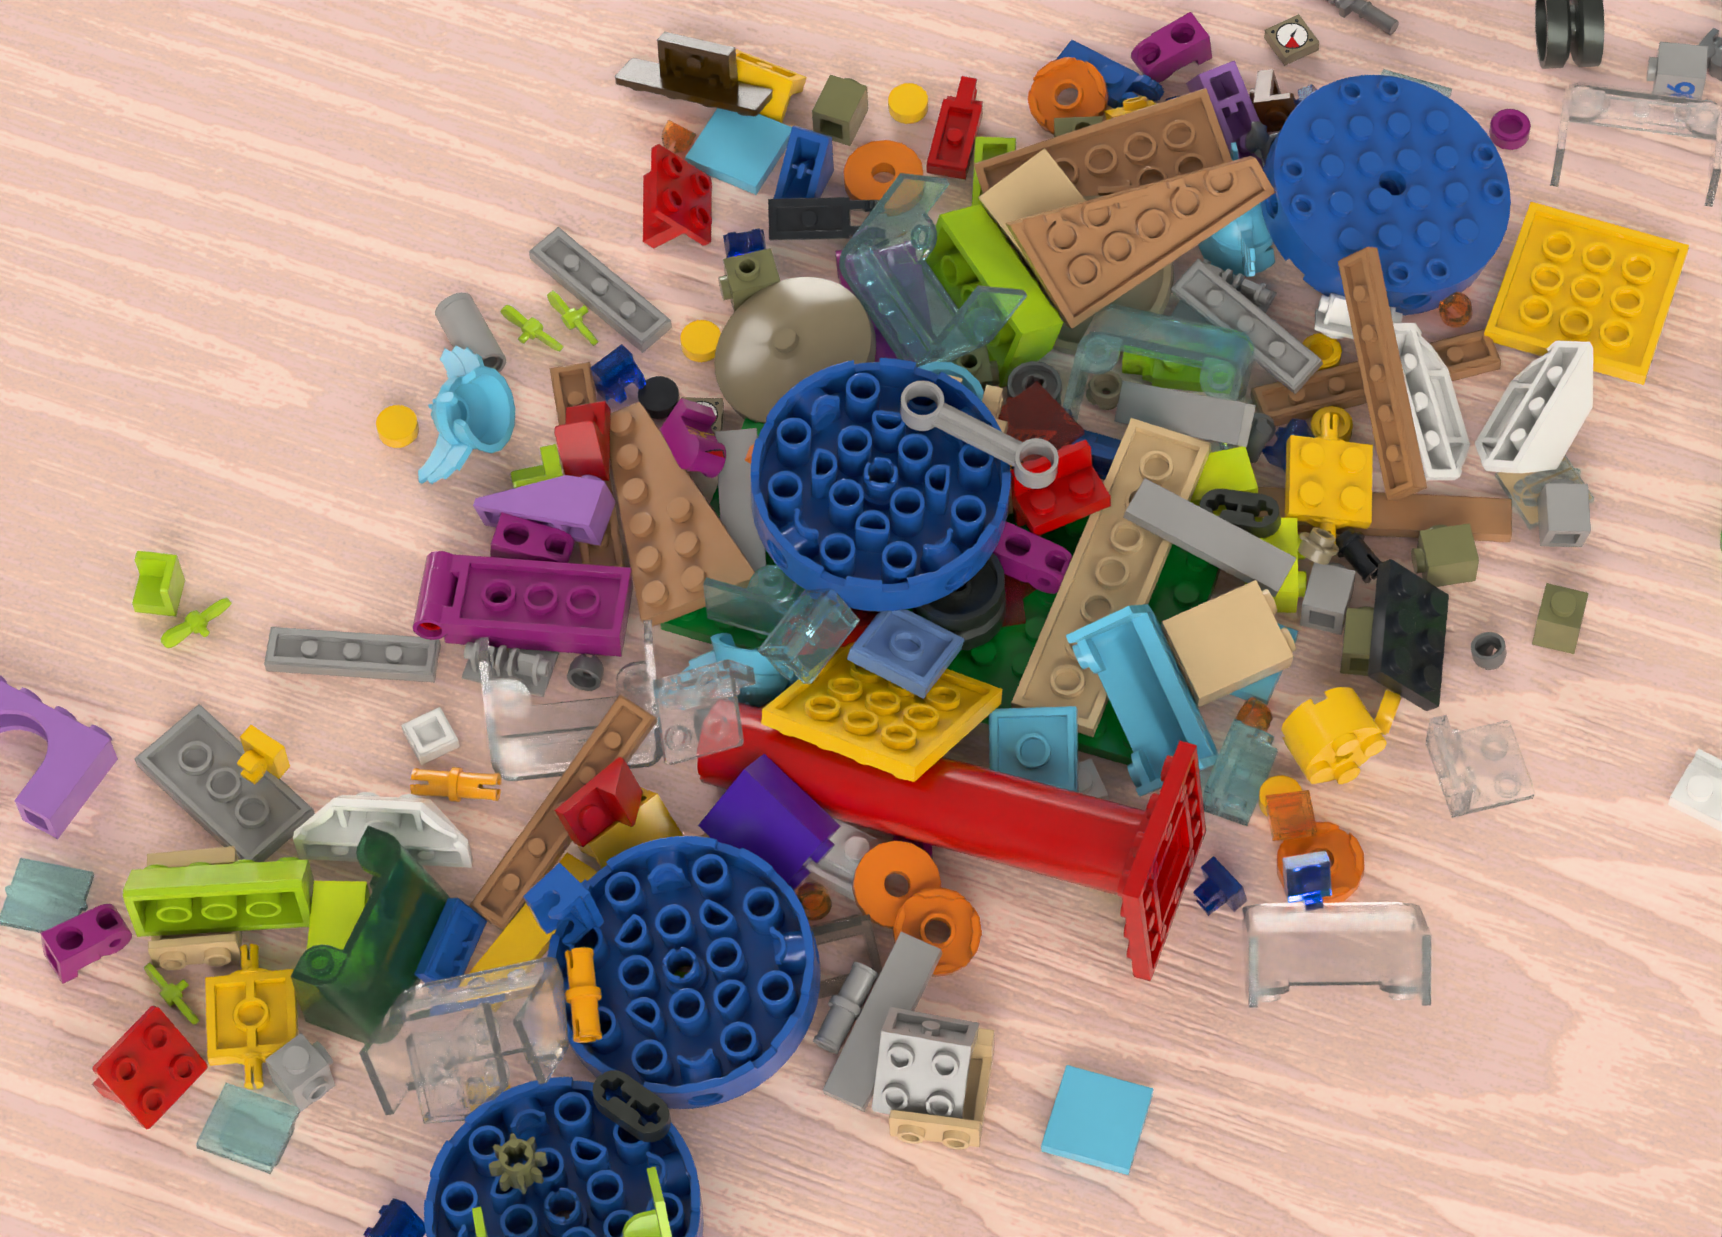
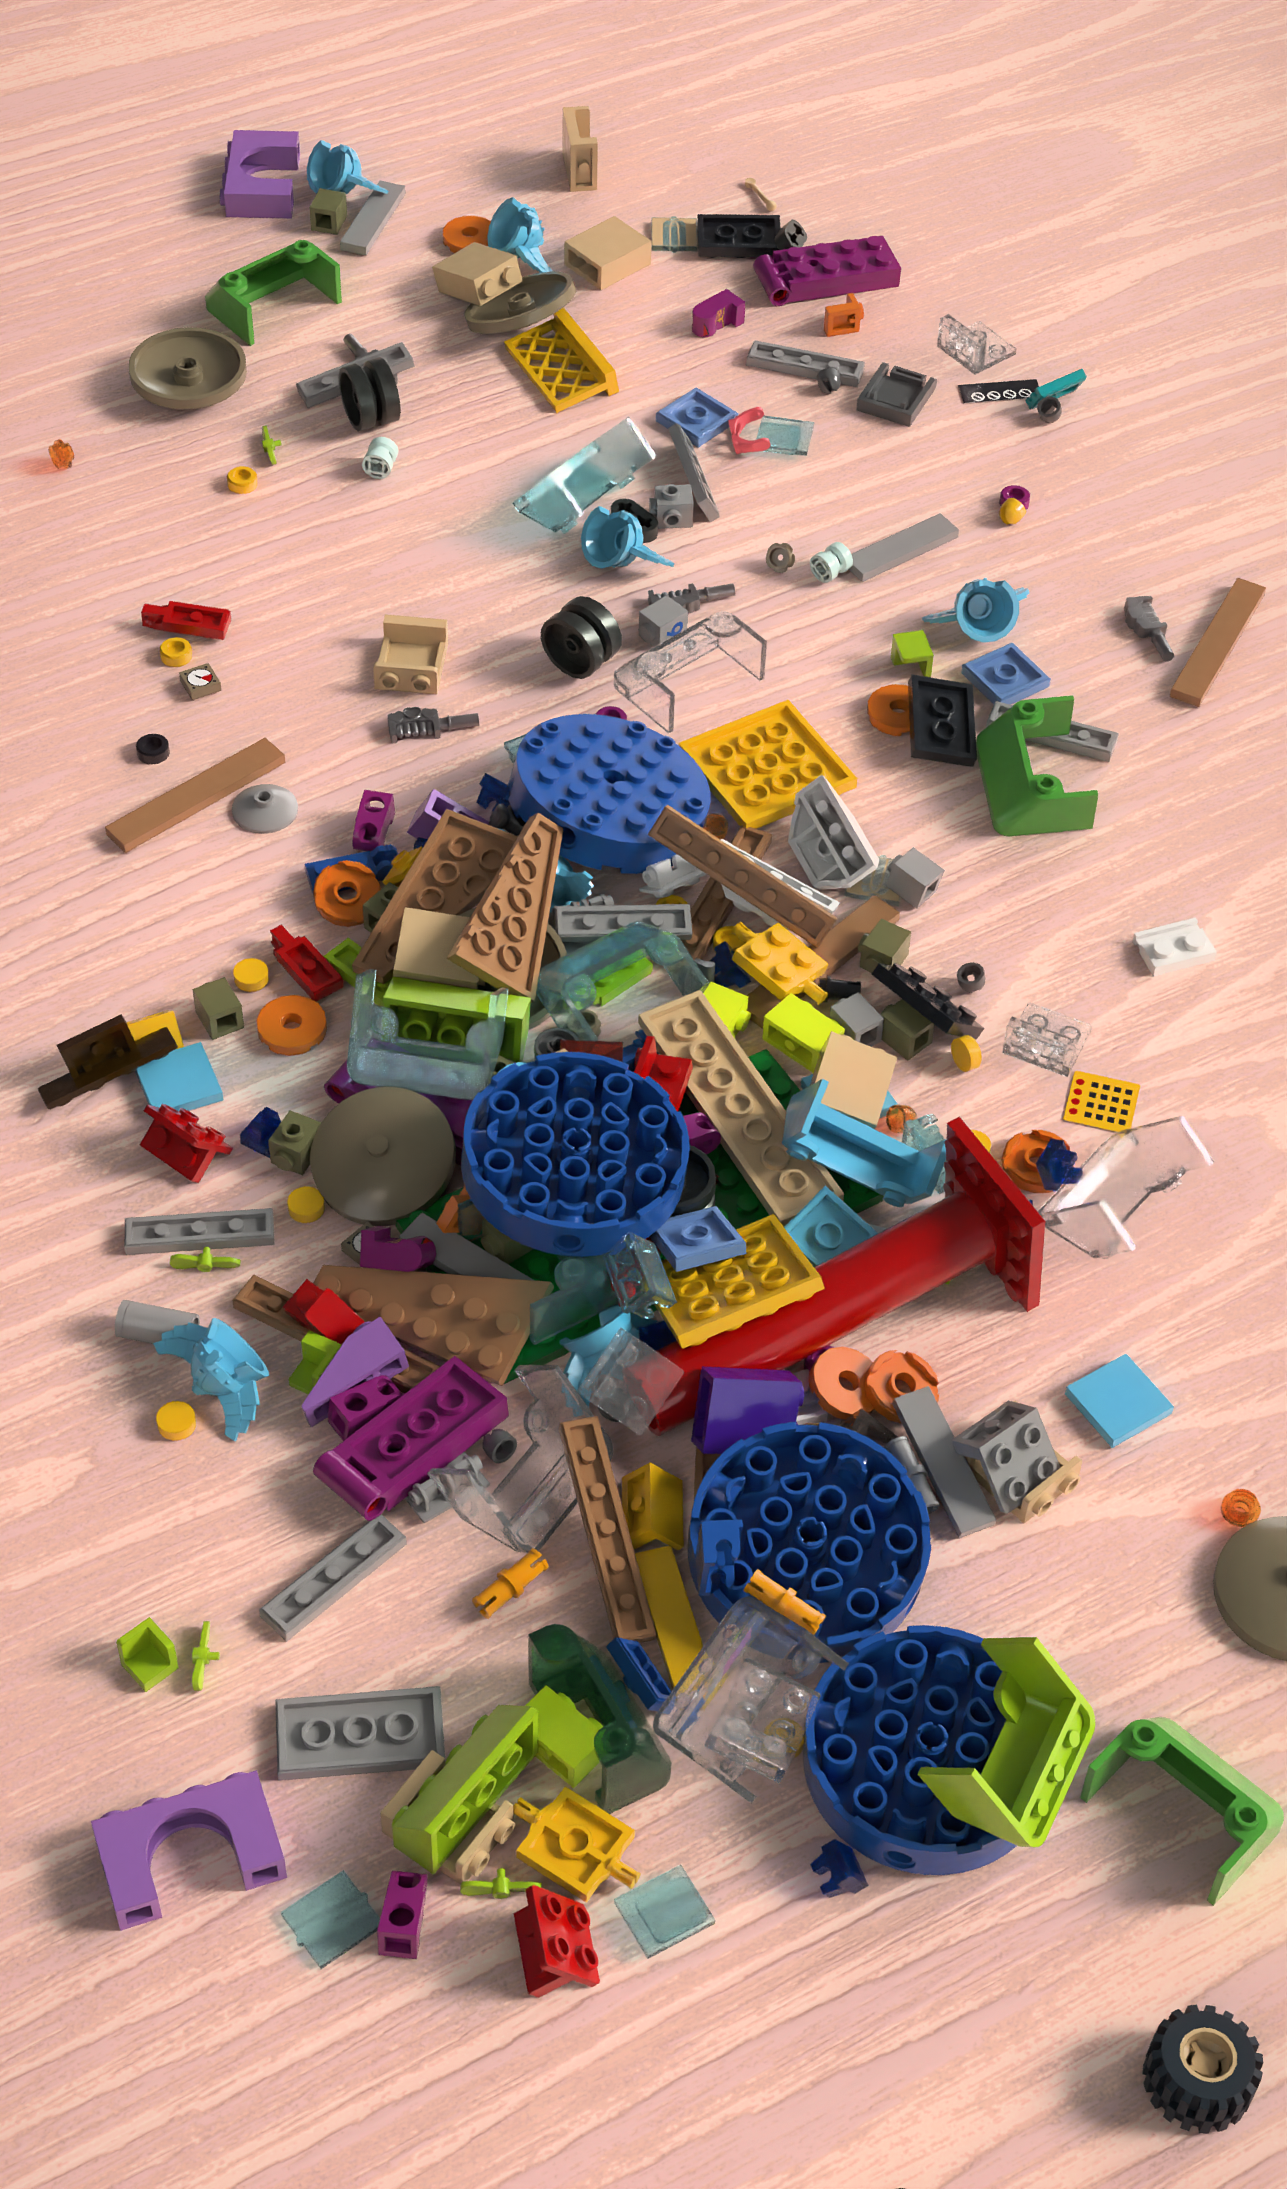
camera: 55 degrees left, 10 degrees down
yellow tile [237,725,290,785] -> none
light grey brick [265,1033,335,1113] -> none
white wedge [293,792,473,868] -> none
white tile [401,707,460,765] -> none
olive gear [489,1133,548,1194] -> none
lime piece [500,305,564,352] -> none
red slope [554,757,643,847] -> none
clear blue tile [590,344,646,404] -> none
pearl dark grey beam [592,1070,671,1142] -> none
black tile [638,376,680,419] -> none
clear orange hinge [661,120,697,154] -> none
black hinge [768,197,883,241] -> none
blue slope [774,125,834,199] -> none
light grey piece [900,381,1059,489] -> none
light grey tile [1114,381,1256,447] -> none
light grey tile [1123,478,1296,597] -> none
pearl dark grey beam [1200,489,1281,538] -> none
reddish brown bracket [1250,69,1297,132] -> none
tile [1264,14,1319,66] -> none
clear orange tile [1265,790,1317,841] -> none
yellow brick [1281,687,1387,784] -> none
dark tan plate [1298,527,1339,565] -> none
olive brick [1532,583,1589,654] -> none
none -> yellow sticker [1063,1071,1140,1134]

